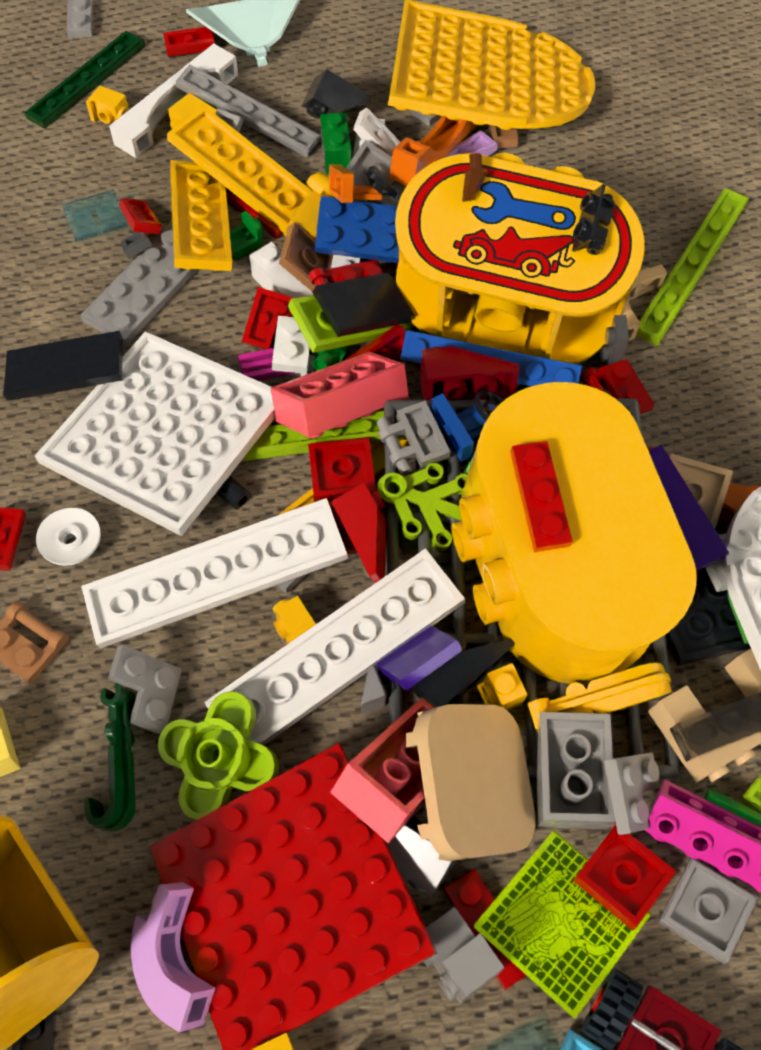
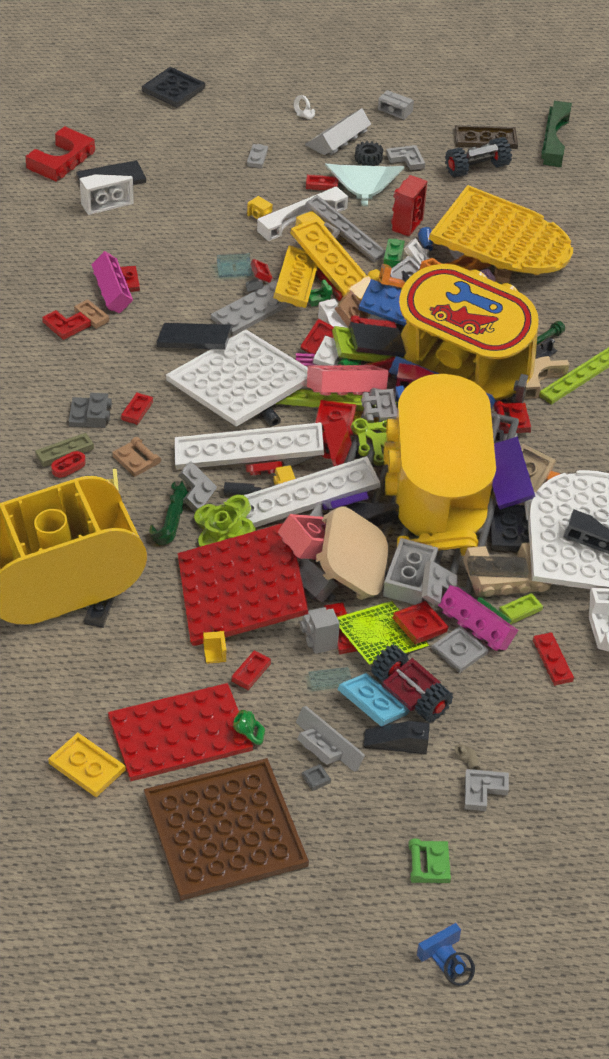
camera: 15 degrees right, 15 degrees down
dark green tile [24,31,145,129] -> none
white dish [36,508,101,566] -> none
lavender arch [131,882,215,1032] -> none
black slope [301,69,372,119] -> none
reddish brown bar [462,153,488,202] -> none
yellow brick [477,663,527,711] -> none
red plate [510,441,573,552] -> none
black hinge [572,184,615,255] -> none
none -> black cylinder [224,482,262,496]
none -> red plate [245,461,283,476]
none -> red brick [391,175,428,237]
none -> blue cone [418,227,433,251]

